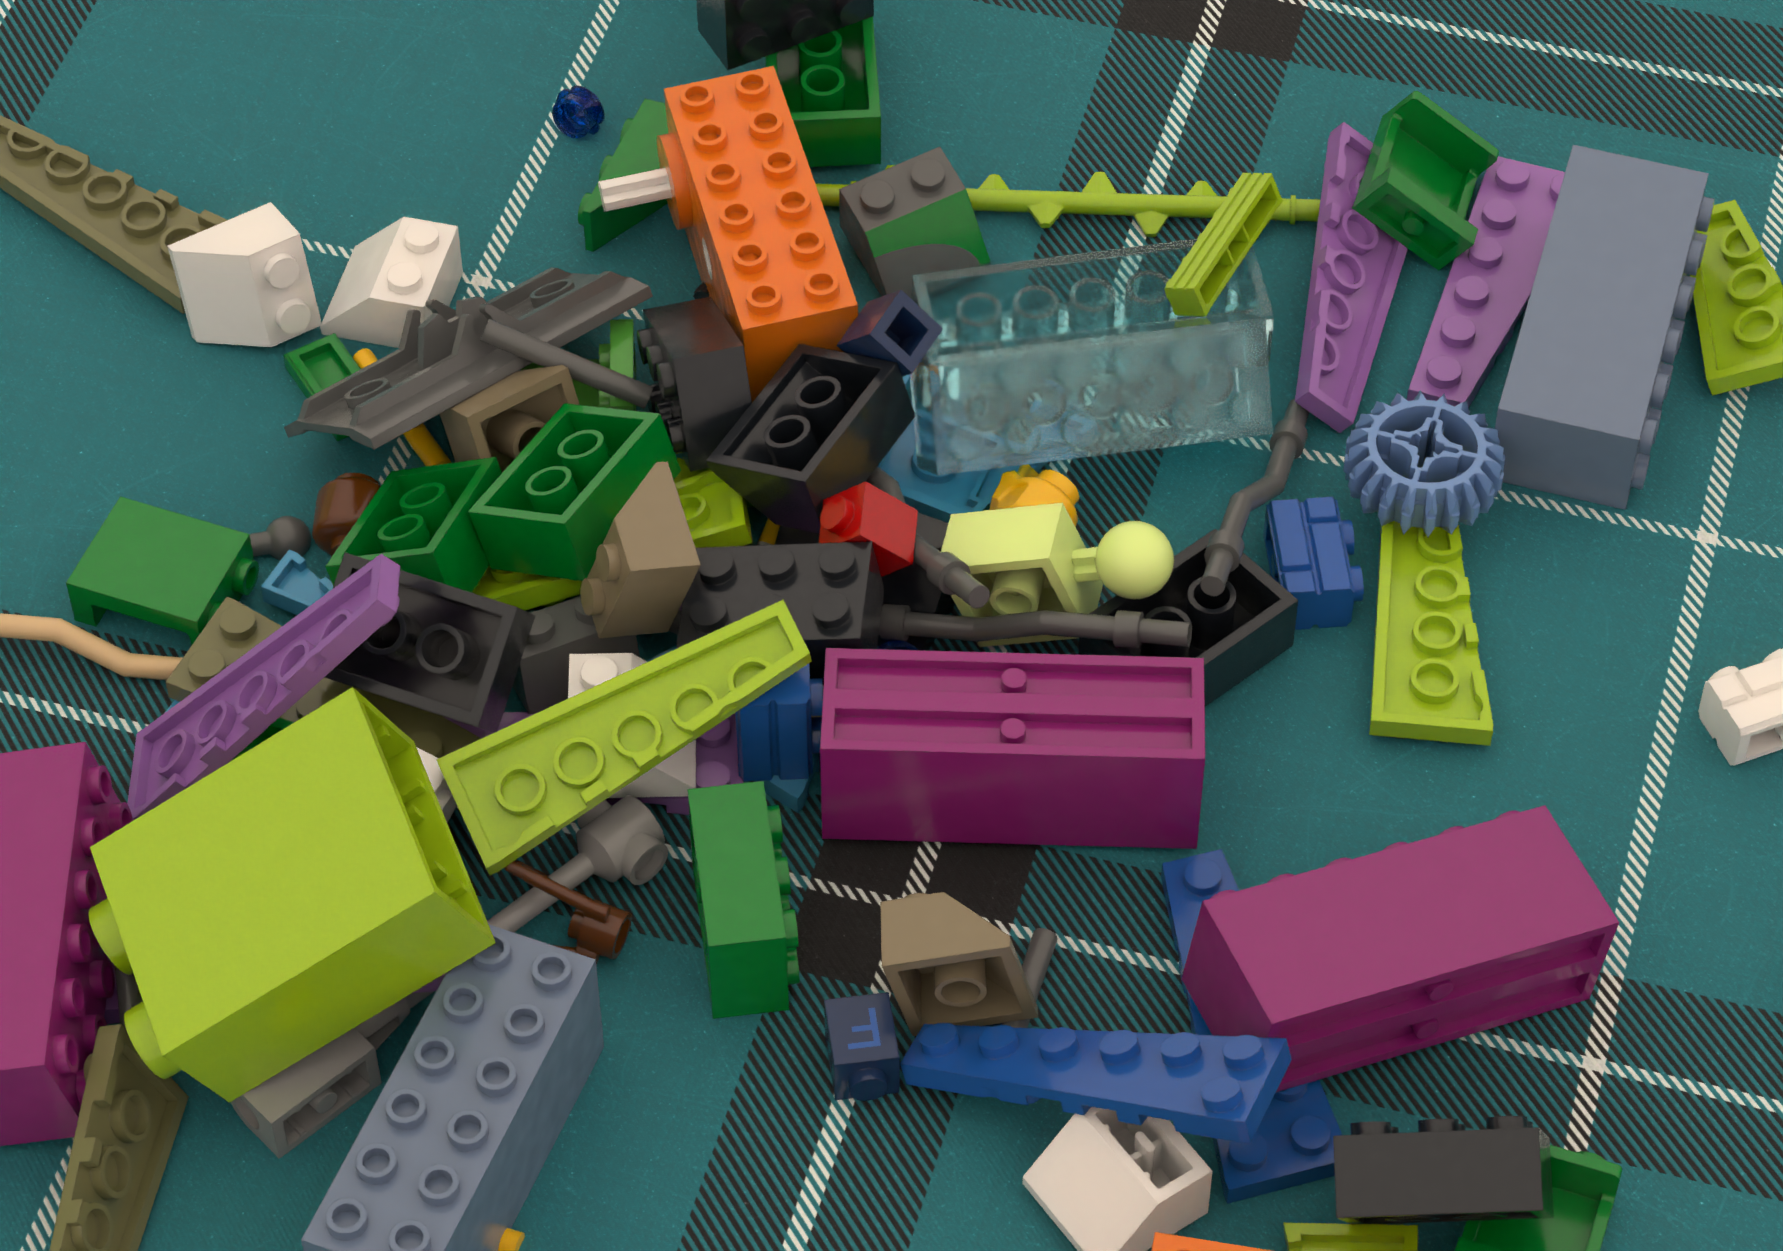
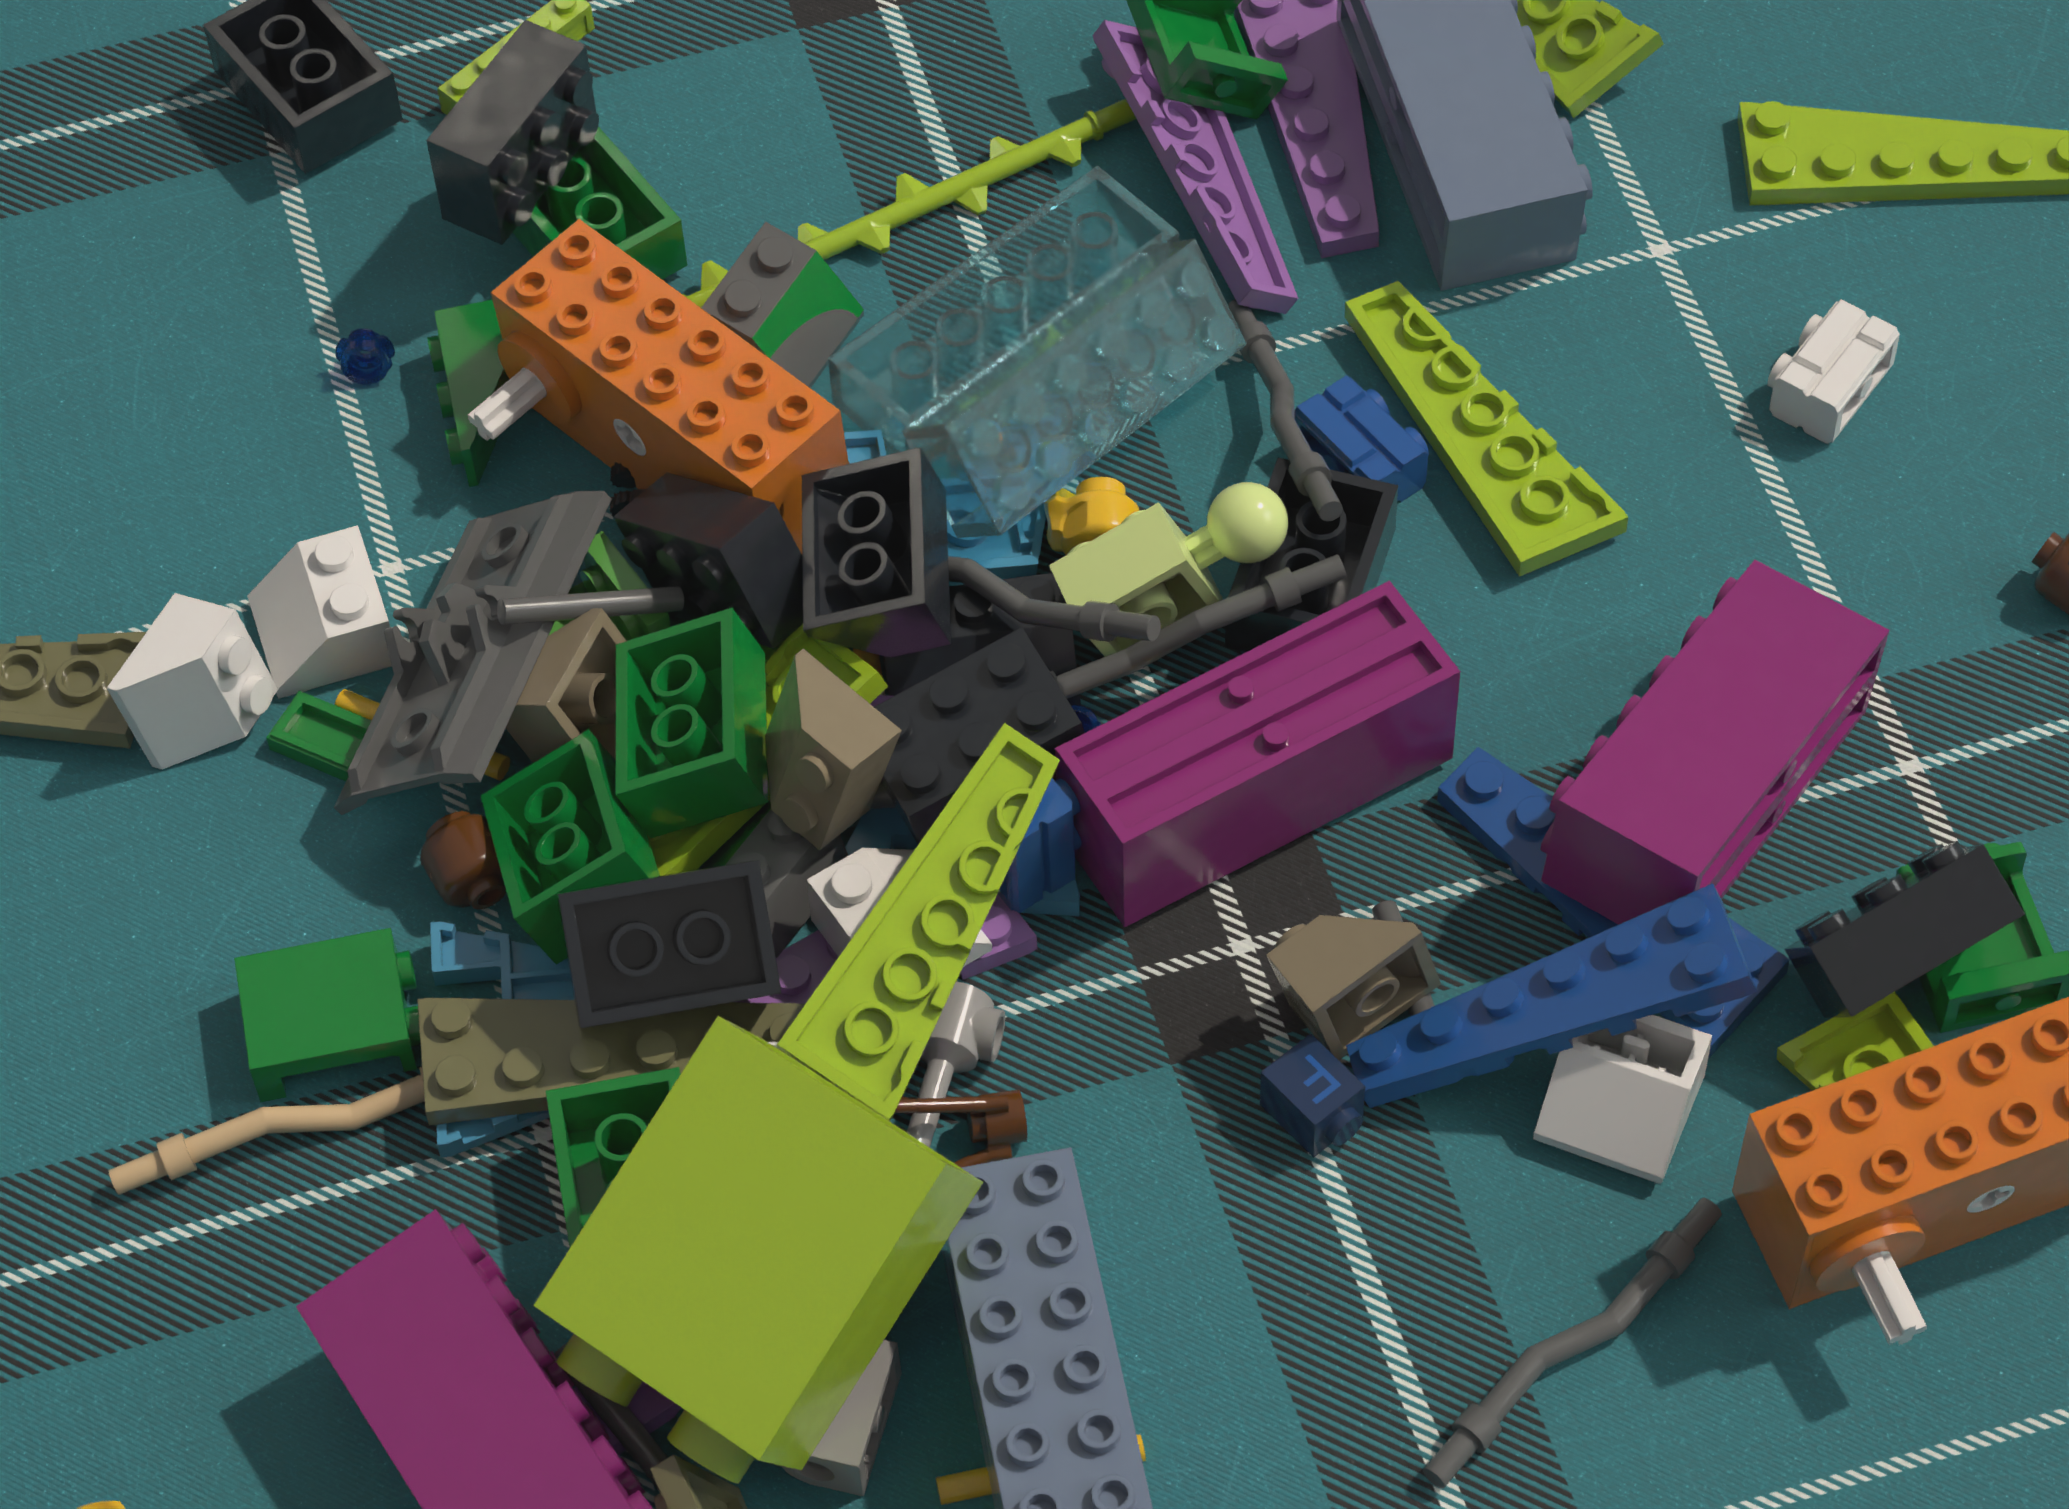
camera: 30 degrees left, 5 degrees up
medium lavender wing [127,554,400,821] -> none
dark grey bar [250,516,311,560] -> none
green brick [687,781,800,1019] -> none
red brick [819,481,918,577] -> none
dark blue brick [836,290,943,376] -> none
lime piece [1164,173,1283,317] -> none
medium blue gear [1343,390,1505,537] -> none

